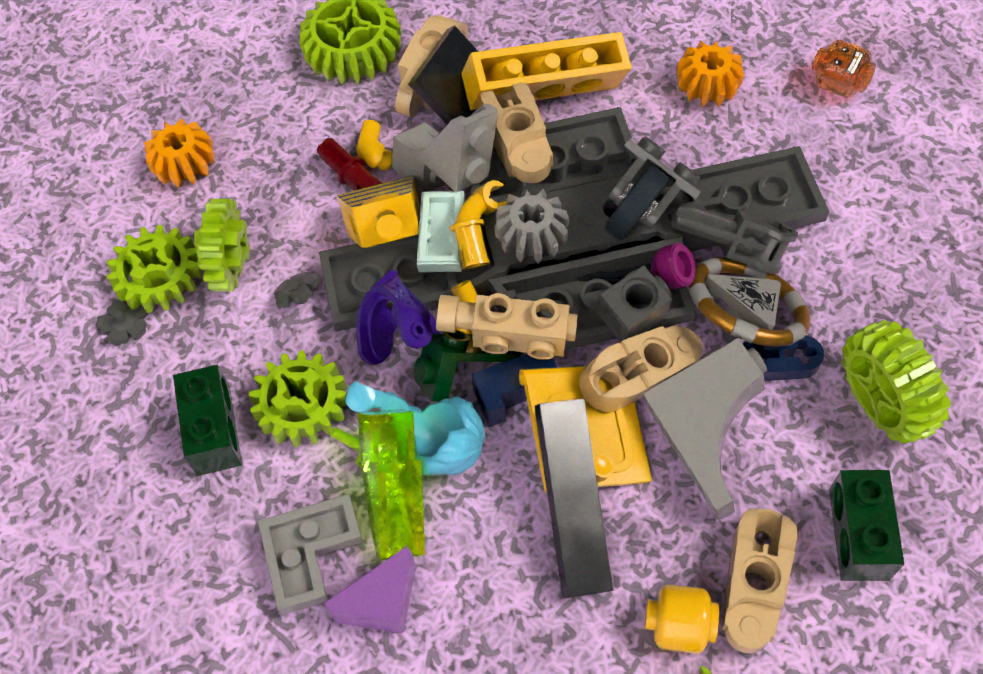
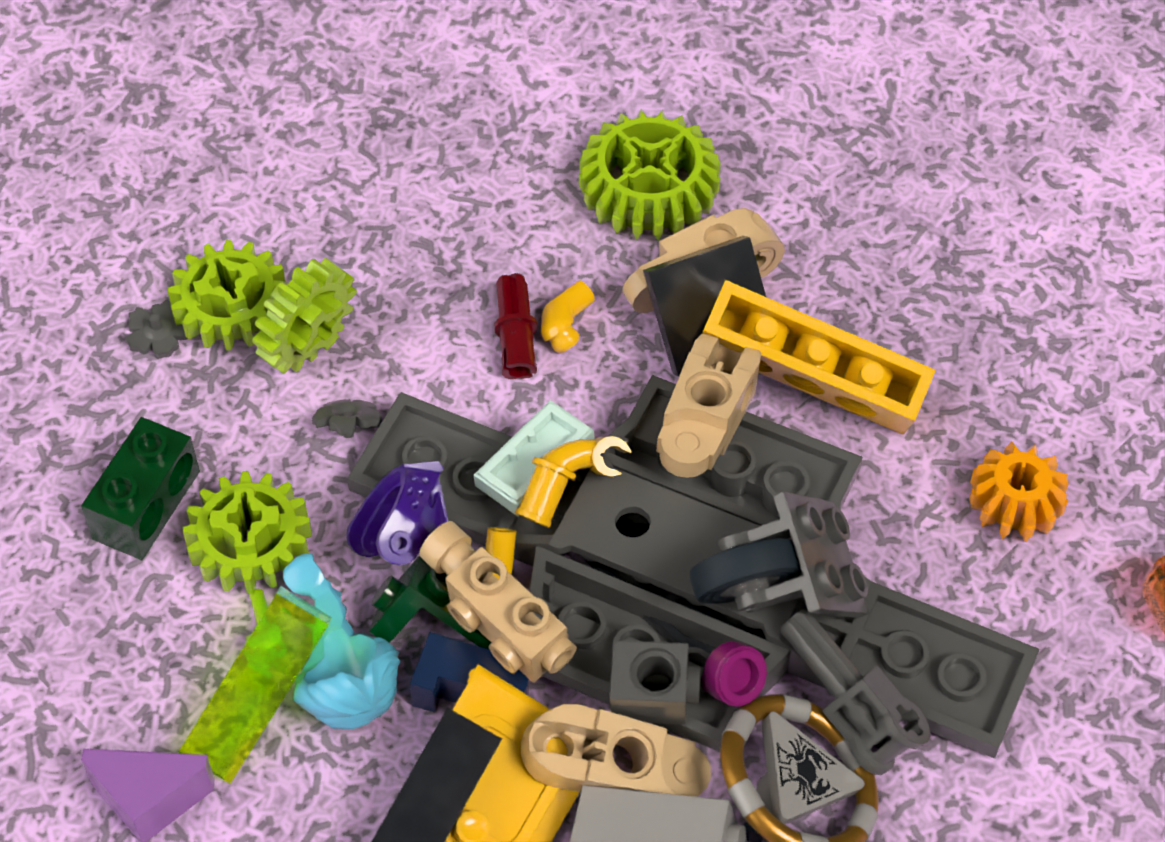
camera: 35 degrees right, 5 degrees down
light orange gear [144,118,215,188] -> none
light grey plate [258,494,363,616] -> none
yellow torso [337,176,421,248] -> none
light grey arch [392,104,498,195] -> none
light grey gear [494,187,569,264] -> none

